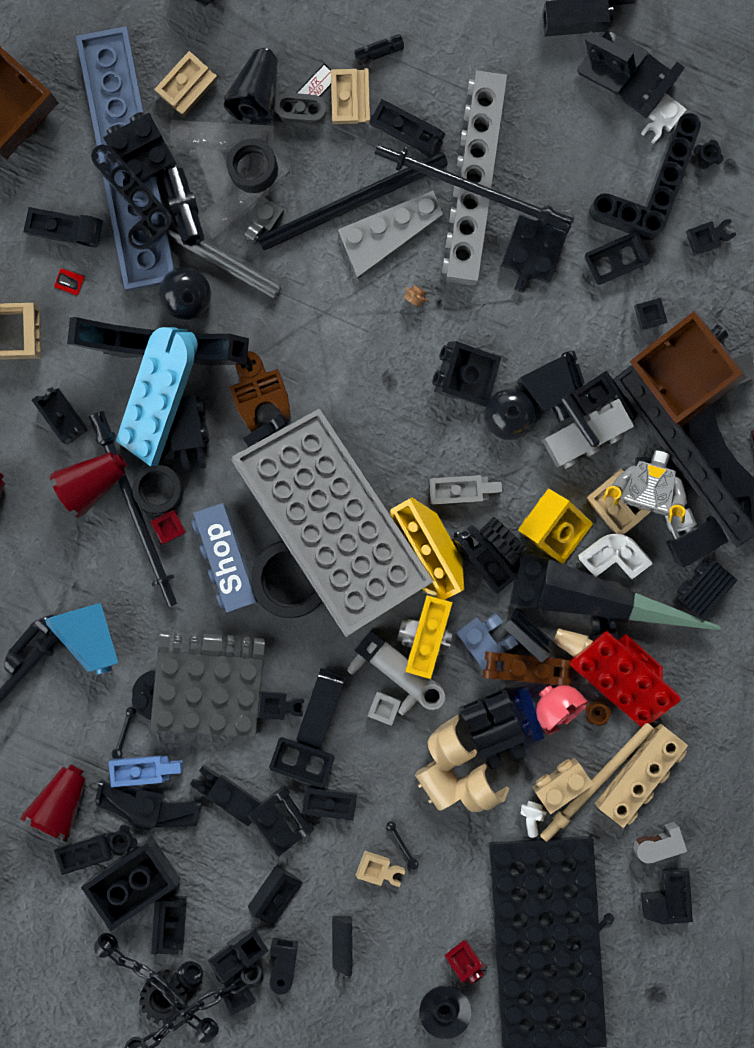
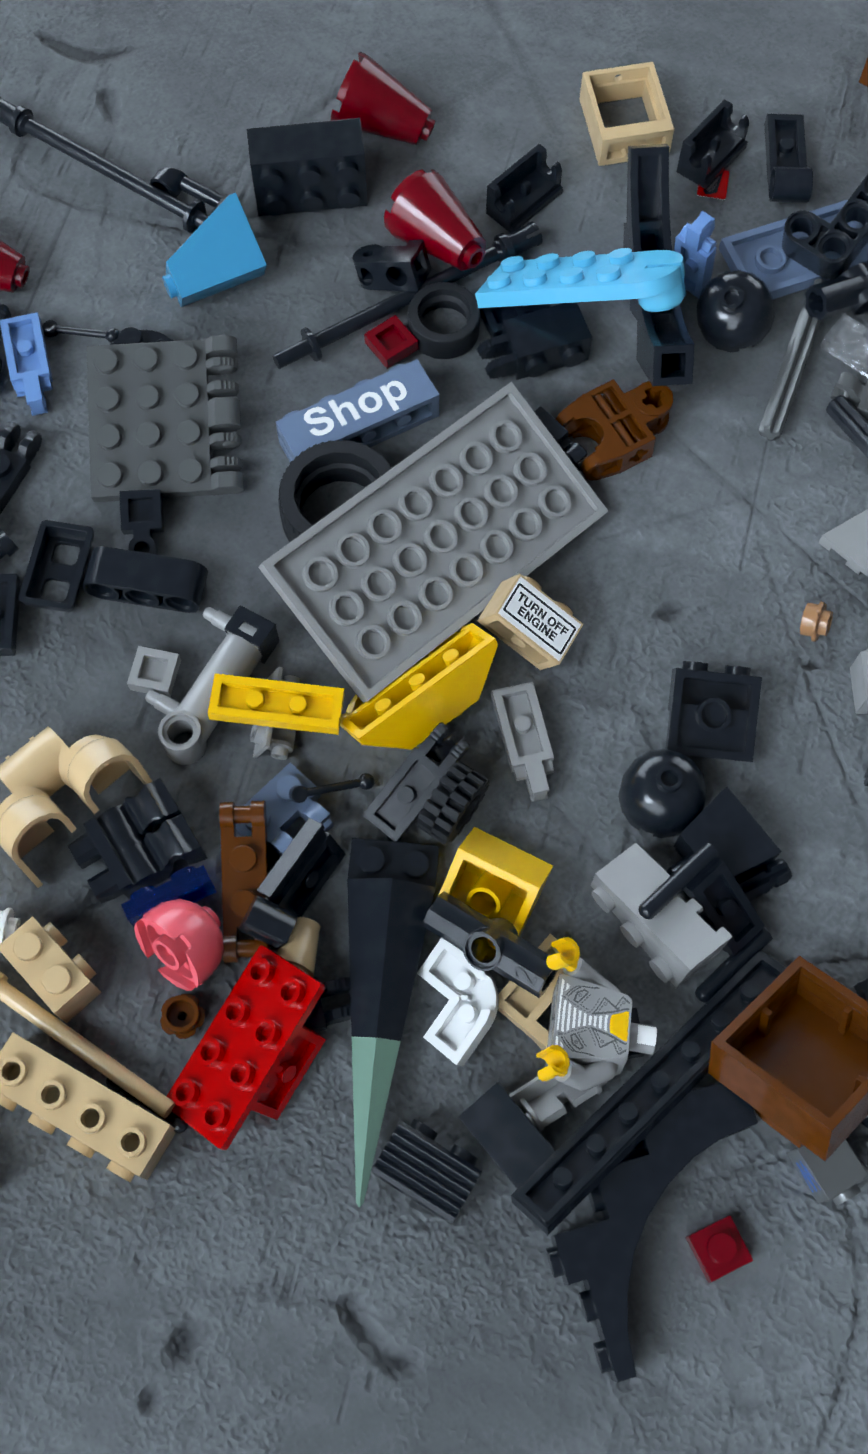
camera: 80 degrees right, 20 degrees down
none -> black brick [239,895,298,949]
none -> black brick [247,118,368,216]
none -> black hinge [289,773,375,803]
none -> black leg [352,240,432,292]
none -> black piece [423,891,558,998]
none -> brick [477,574,583,670]
none -> medium blue hinge [674,210,716,298]
none -> black hinge [676,99,749,189]

